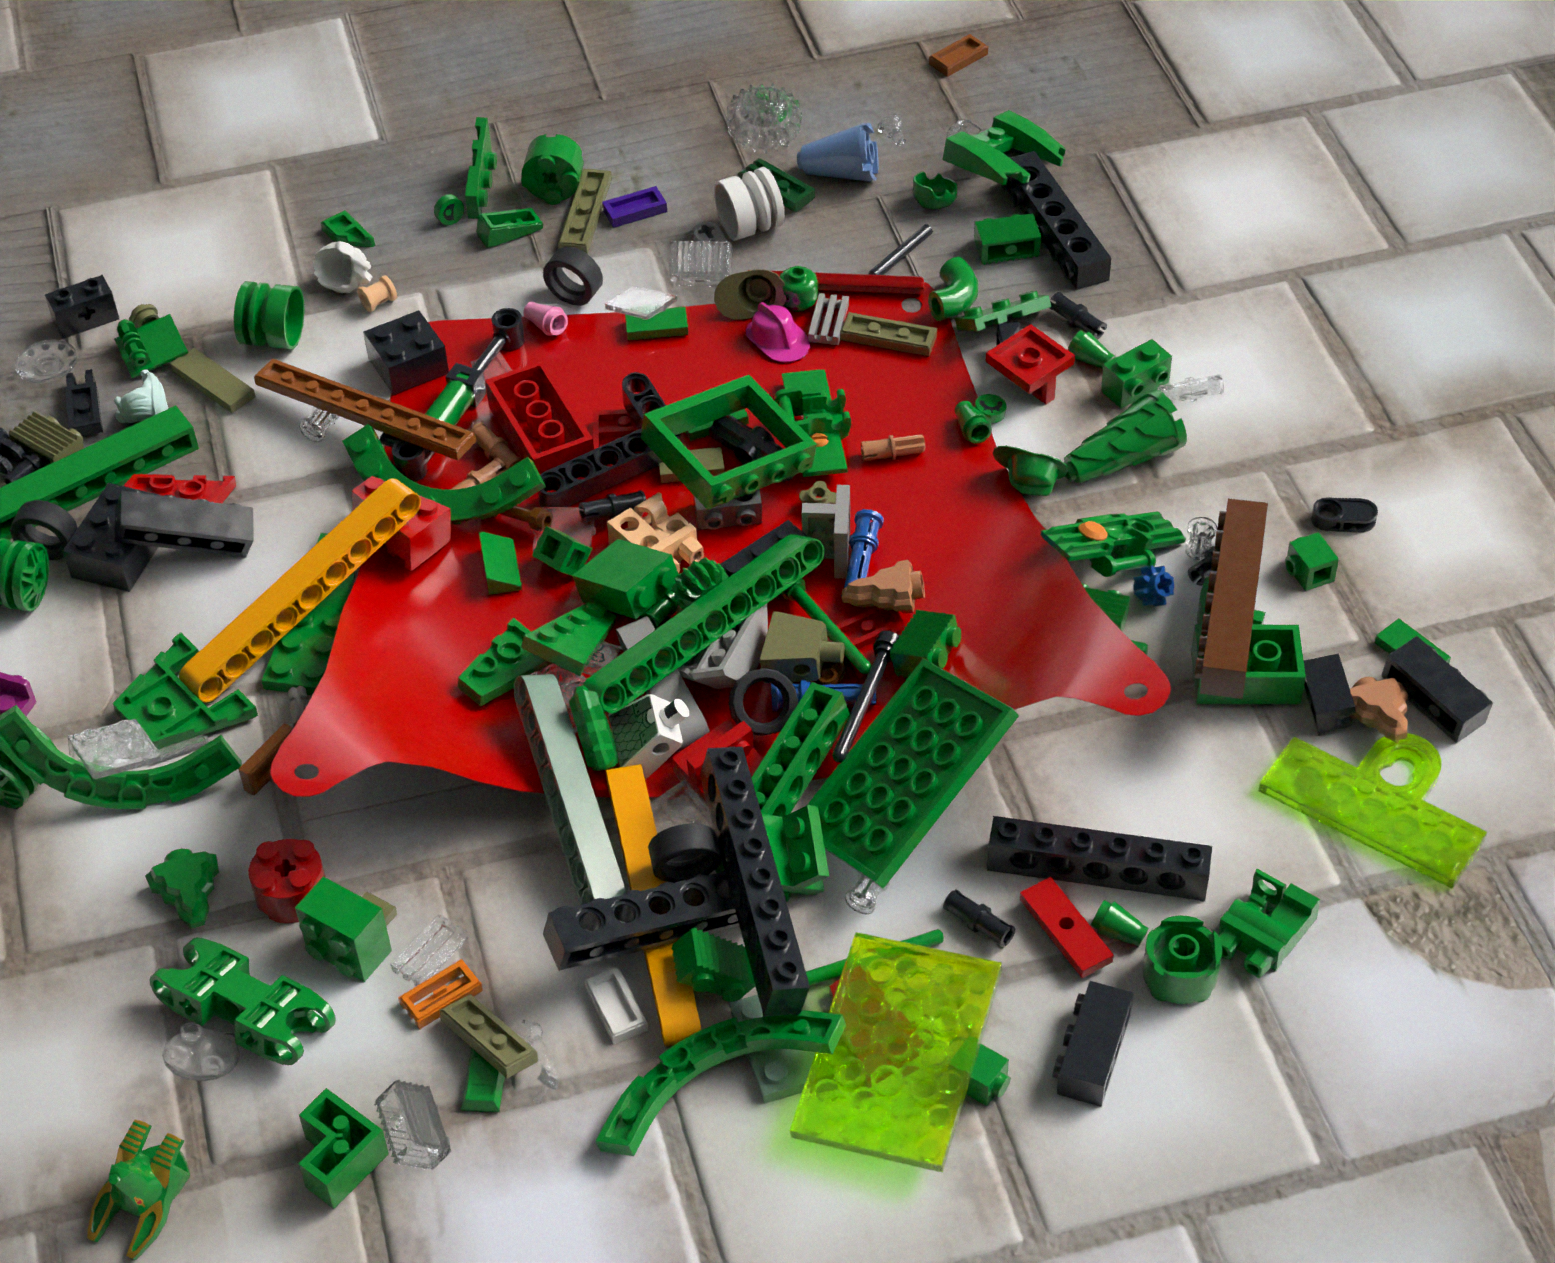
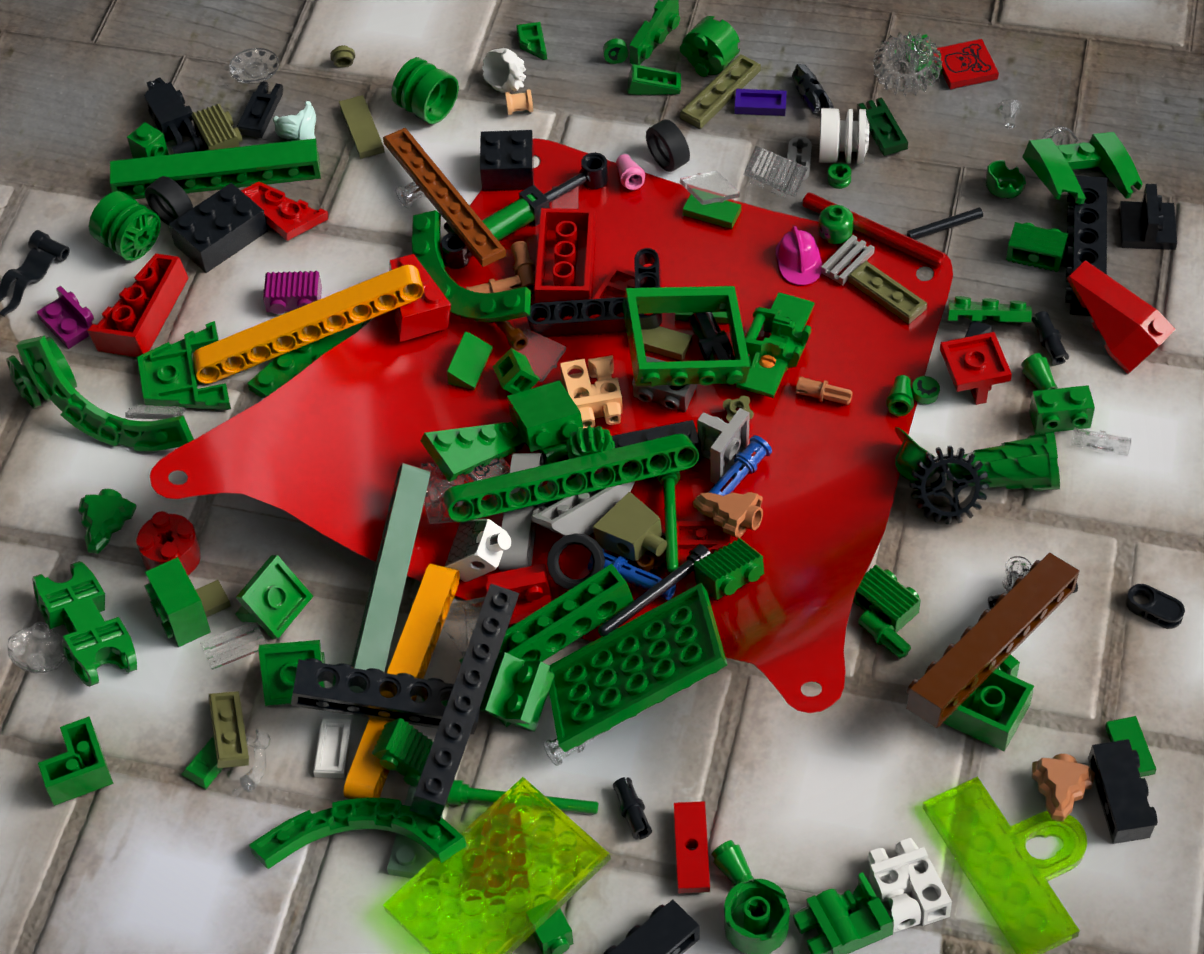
camera: 30 degrees right, 5 degrees up
black brick [45,275,119,339] -> none
clear bracket [68,719,161,779] -> none
green hinge [114,314,189,379] -> none
black brick [114,491,254,558] -> none
clear brick [374,1080,452,1170] -> none
orange tile [398,959,483,1030] -> none
green wing [458,618,555,706] -> none
green rock [568,685,619,771] -> none
black pin [579,490,646,523] -> none
black tyre [648,823,722,883] -> none
olive piece [714,269,787,320] -> none
medium blue cone [797,123,879,182] -> none
green cylinder [928,257,979,321] -> none
dark orange tile [929,34,989,77] -> none
black brick [987,816,1213,901] -> none
green piece [1040,511,1186,577] -> none
blue gear [1133,565,1174,607] -> none
green brick [1285,532,1339,591] -> none
black hinge [1304,653,1356,736] -> none
none -> red wedge [87,253,189,357]
none -> green bracket [235,555,313,639]
none -> green bracket [258,640,325,706]
none -> magenta brick [263,271,322,314]
none -> black hinge [792,64,834,114]
none -> green bush [828,163,851,189]
none -> white hips [868,838,952,933]
none -> black gear [909,446,989,524]
none -> red tile [934,39,999,89]
none -> red wedge [1067,260,1176,374]
none -> black bracket [1119,184,1177,250]

